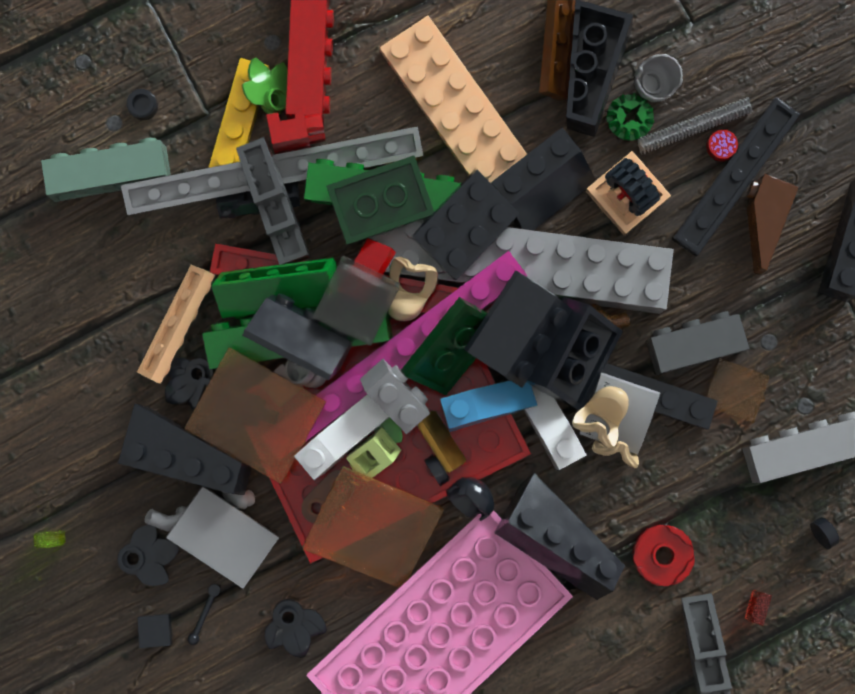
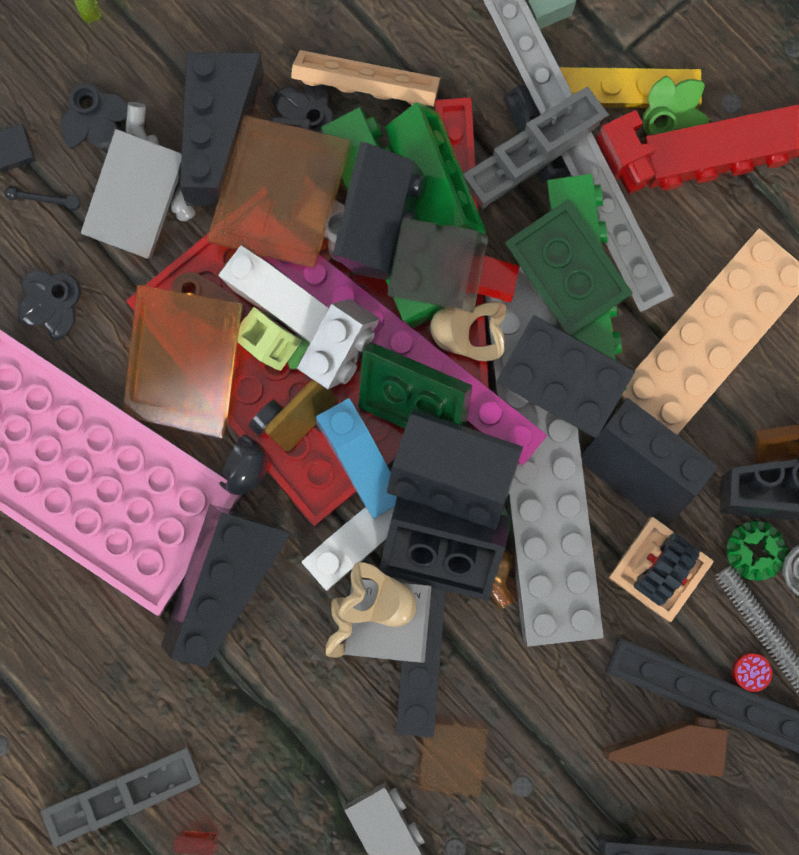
camera: 75 degrees right, 0 degrees up
red tile [632,525,695,586] -> none
dark grey brick [646,311,750,375] -> none

